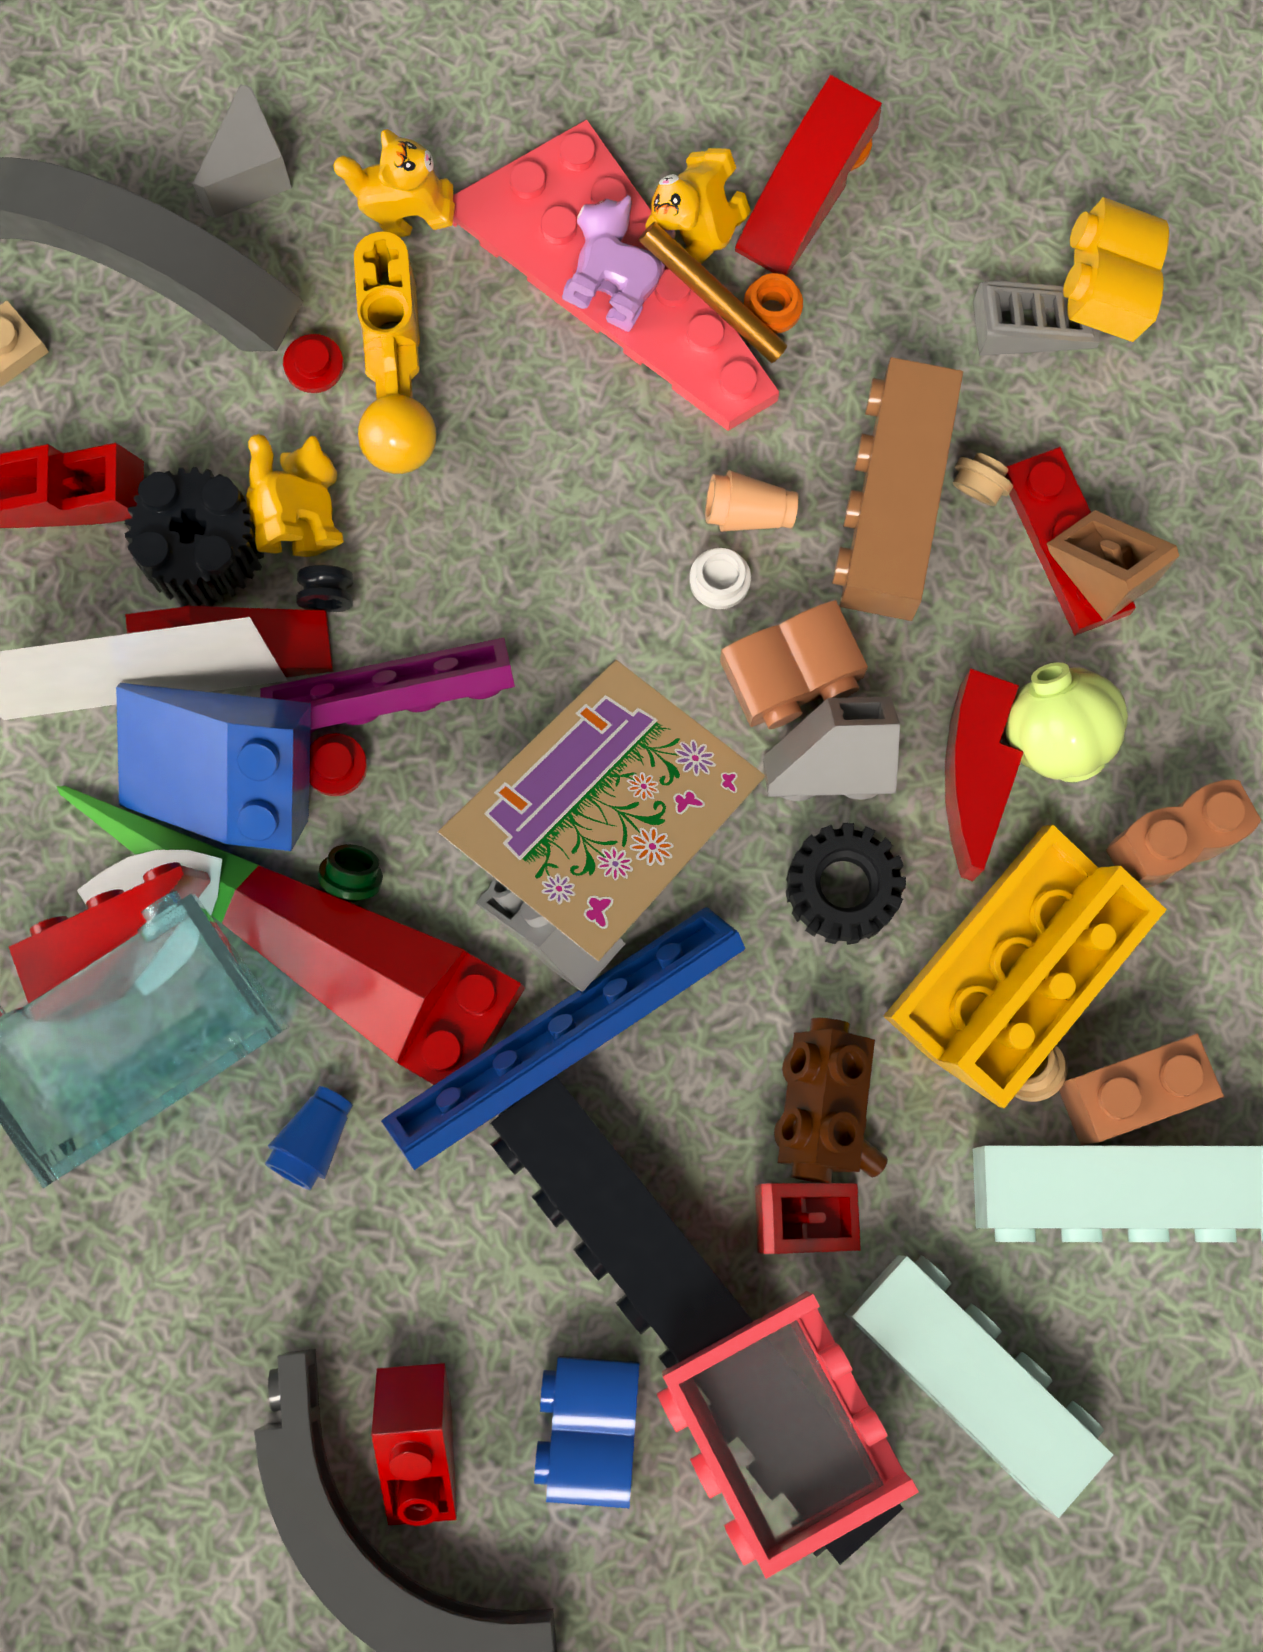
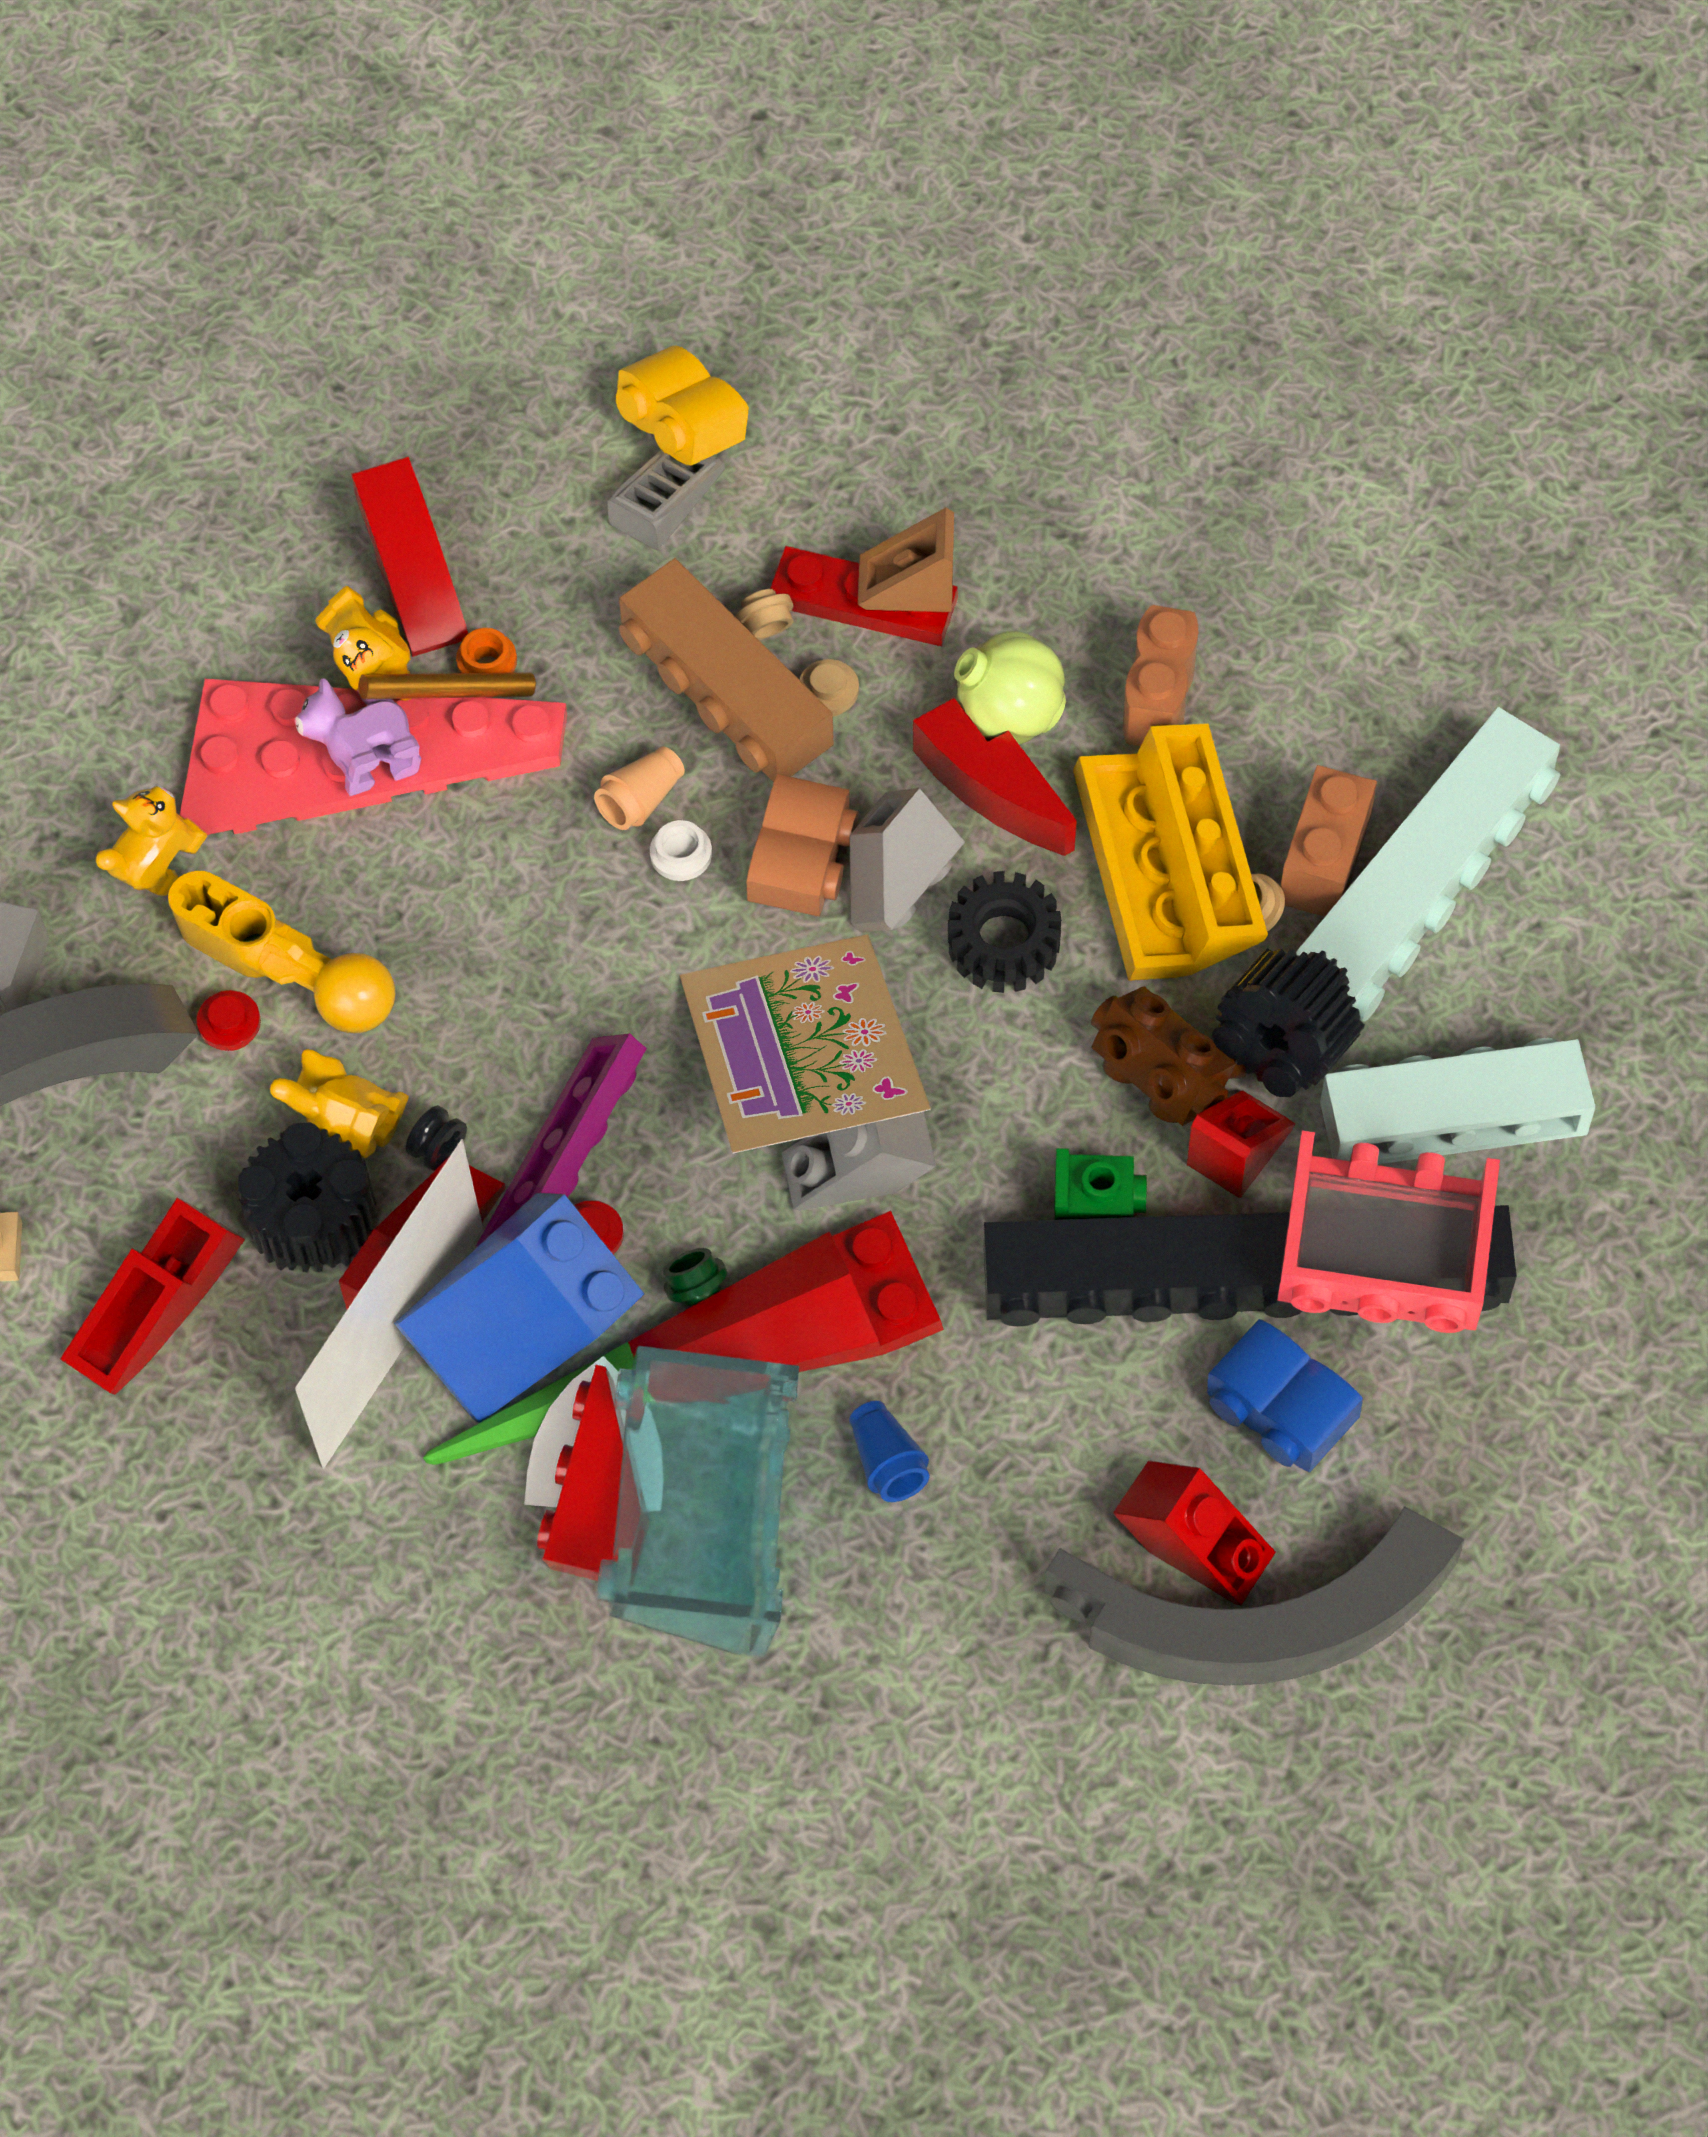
camera: 50 degrees left, 15 degrees down
blue tile [381,907,746,1170] -> none
none -> tan plate [799,659,859,717]
none -> green brick [1054,1148,1147,1220]
none -> black brick [1212,948,1365,1098]

